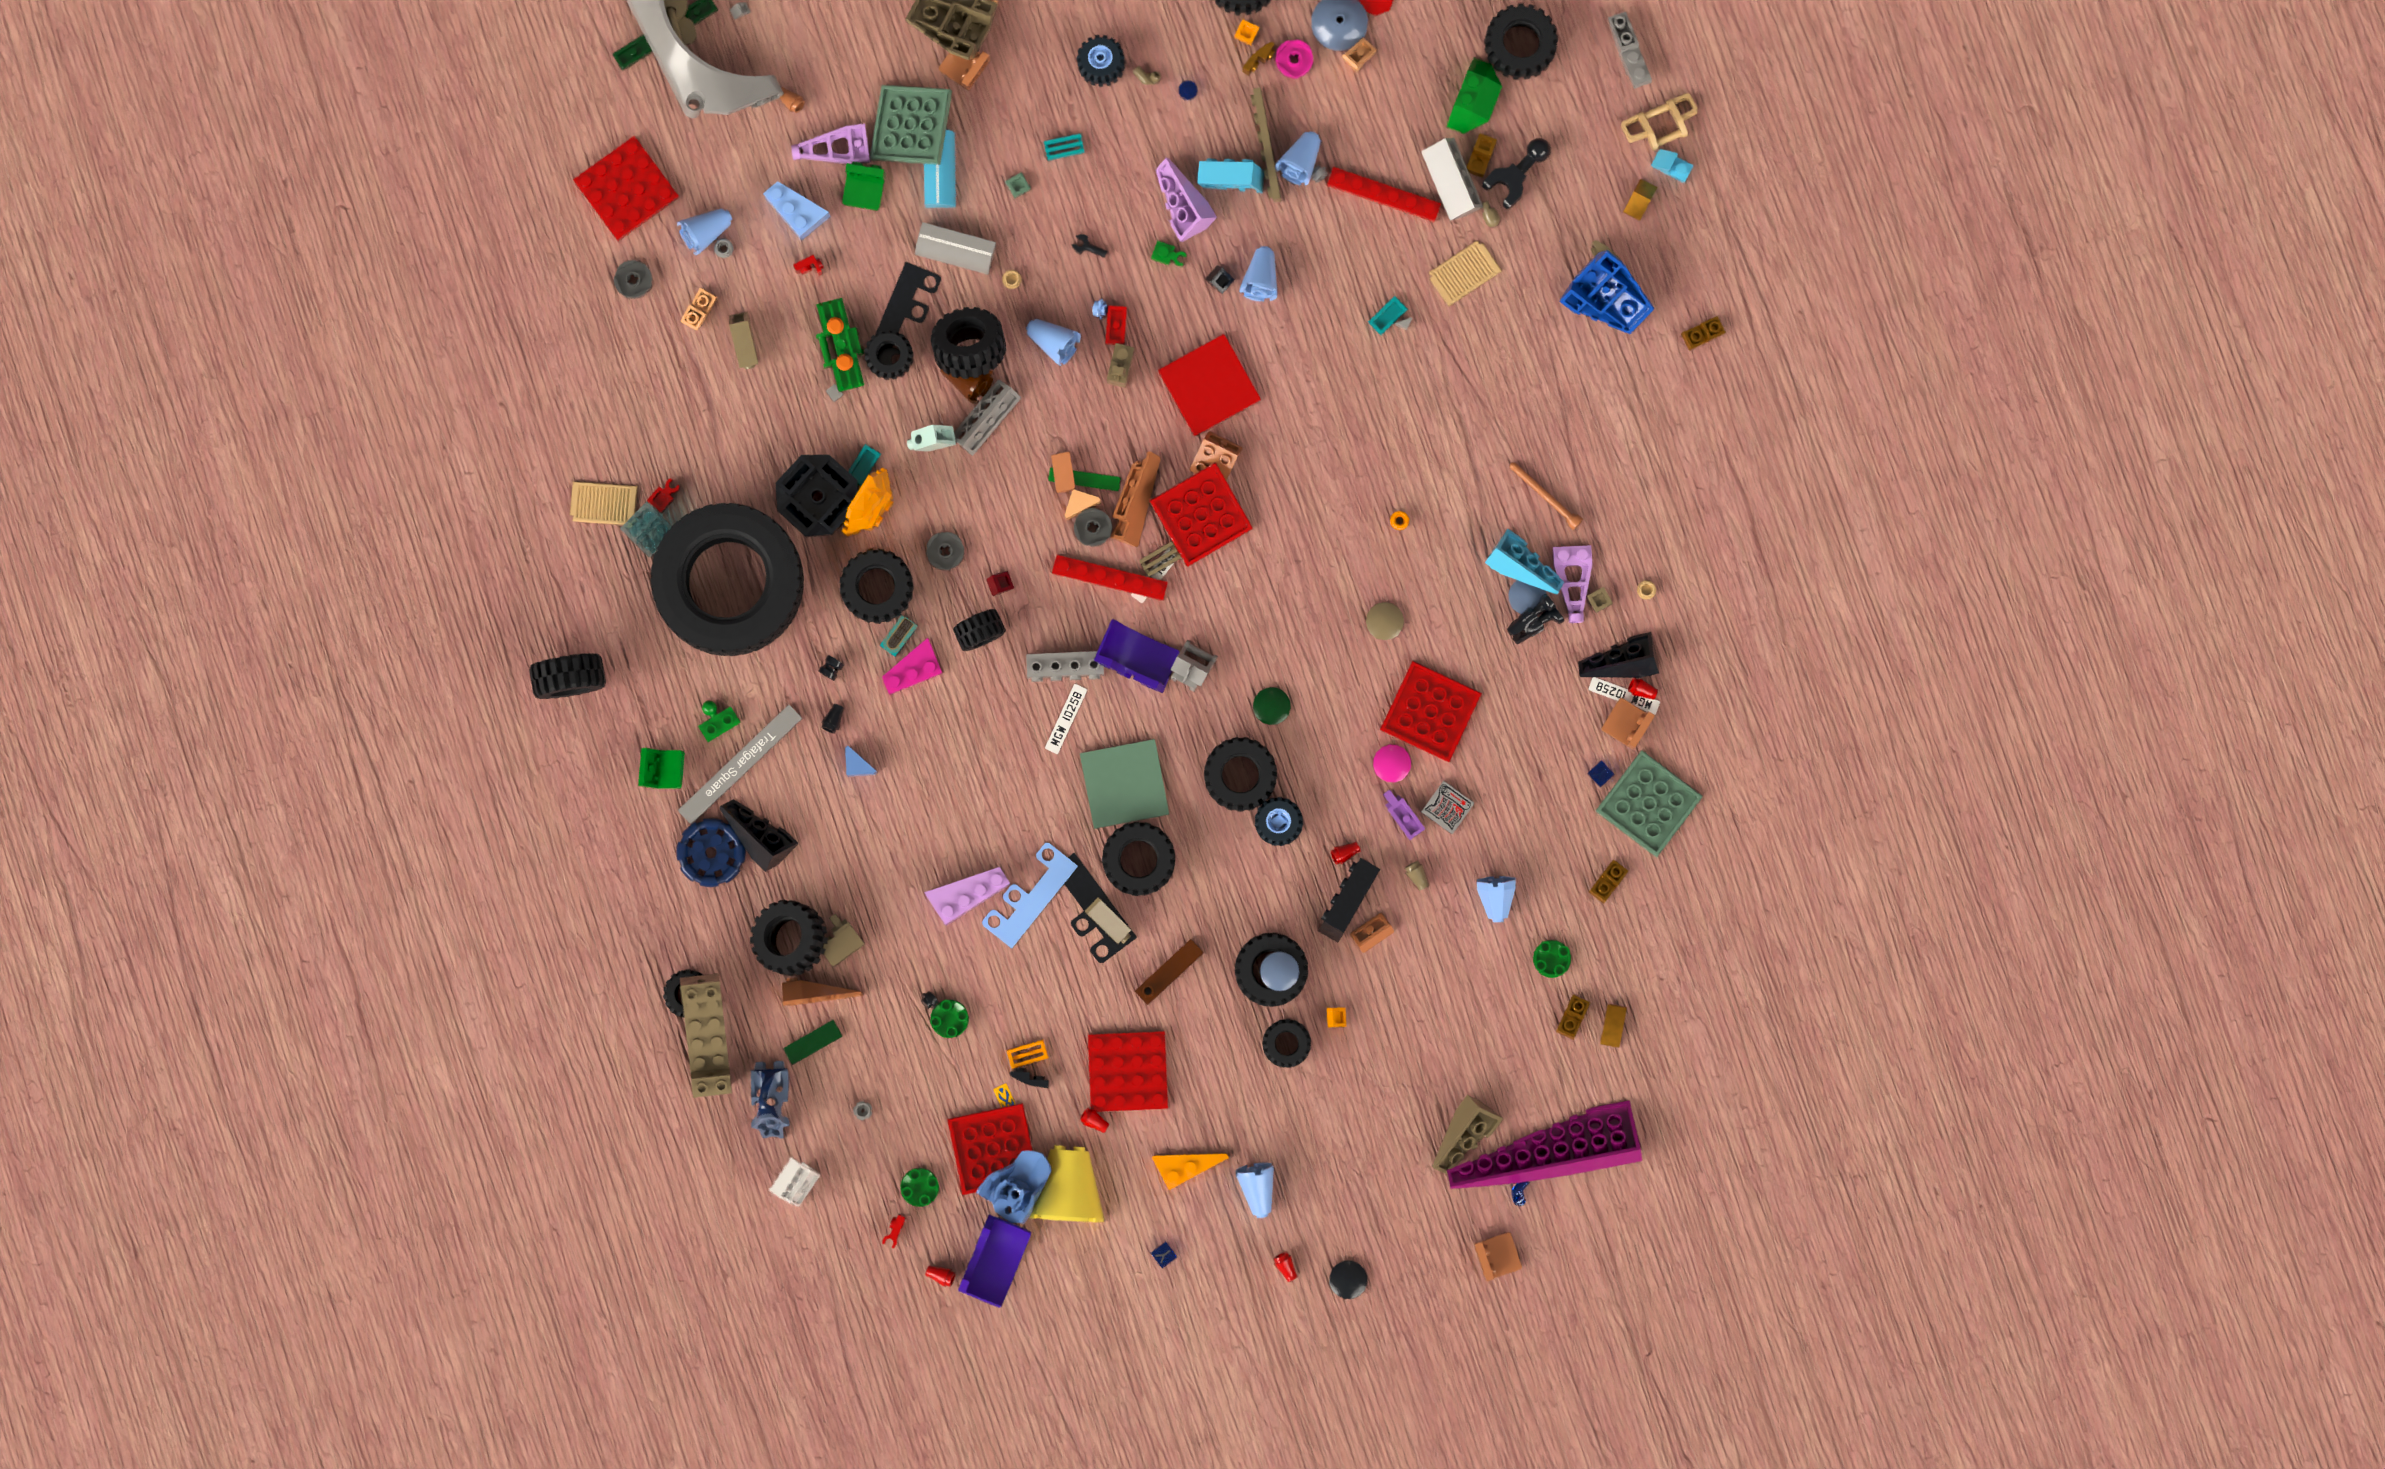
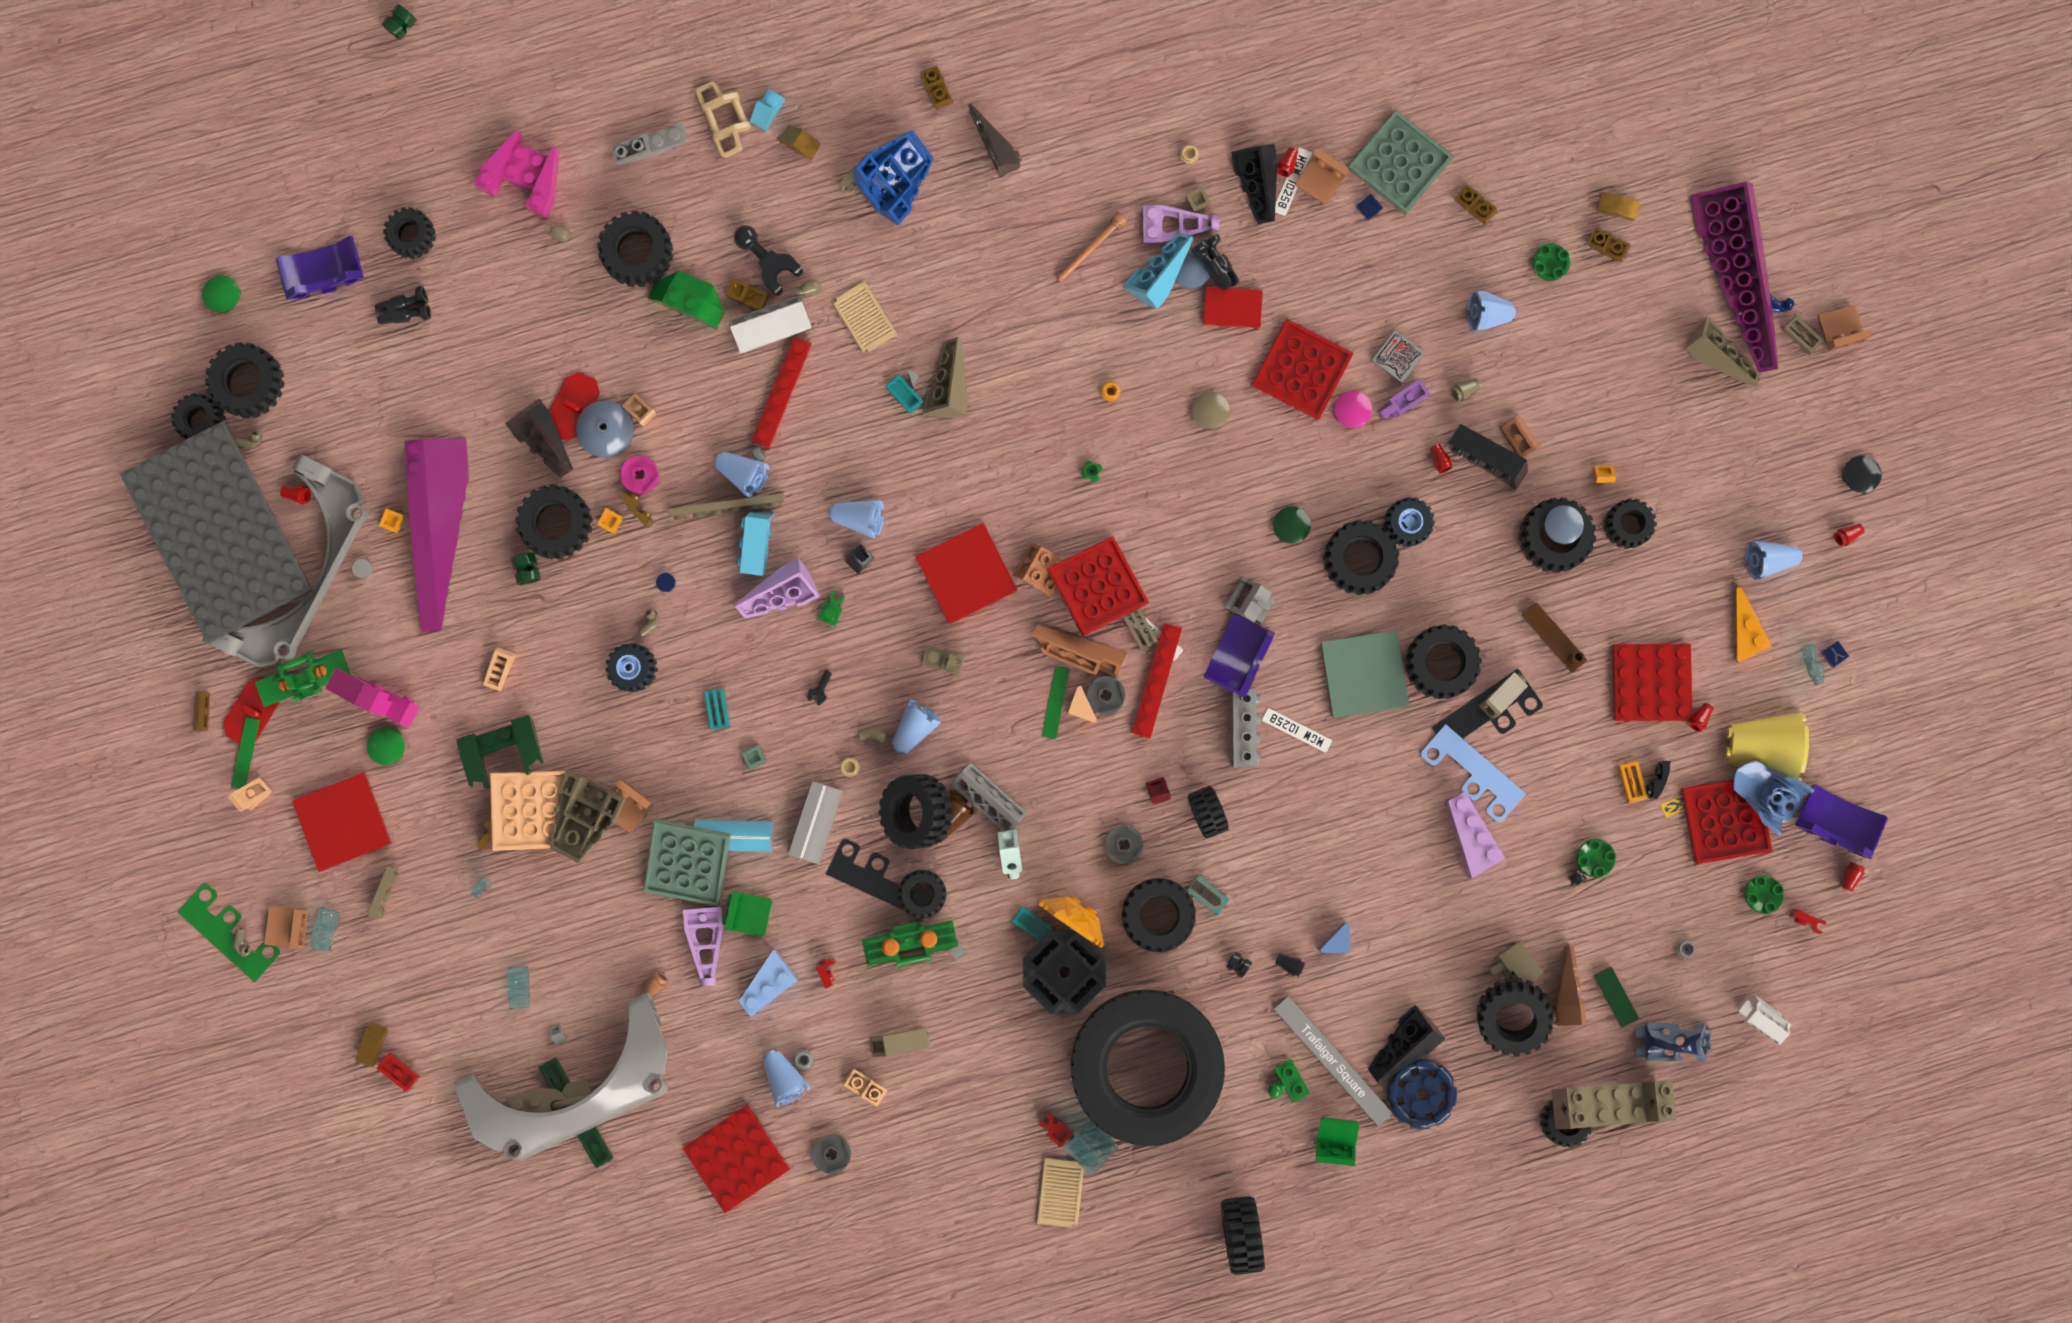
camera: 80 degrees left, 0 degrees up
dark pink wing [882,638,943,695] -> none
nougat slope [1051,451,1076,493] -> none
light blue plate [1092,299,1108,320] -> none
red plate [1105,305,1127,345] -> none
none -> dark tan arm [858,727,887,744]
none -> dark tan wedge [923,337,967,418]
none -> clear smoke wedge [968,104,1022,177]
none -> green plate [1081,461,1102,482]
none -> red tile [1203,287,1263,329]
none -> dark tan tile [1781,315,1824,355]
none -> clear light blue slope [1803,644,1824,684]

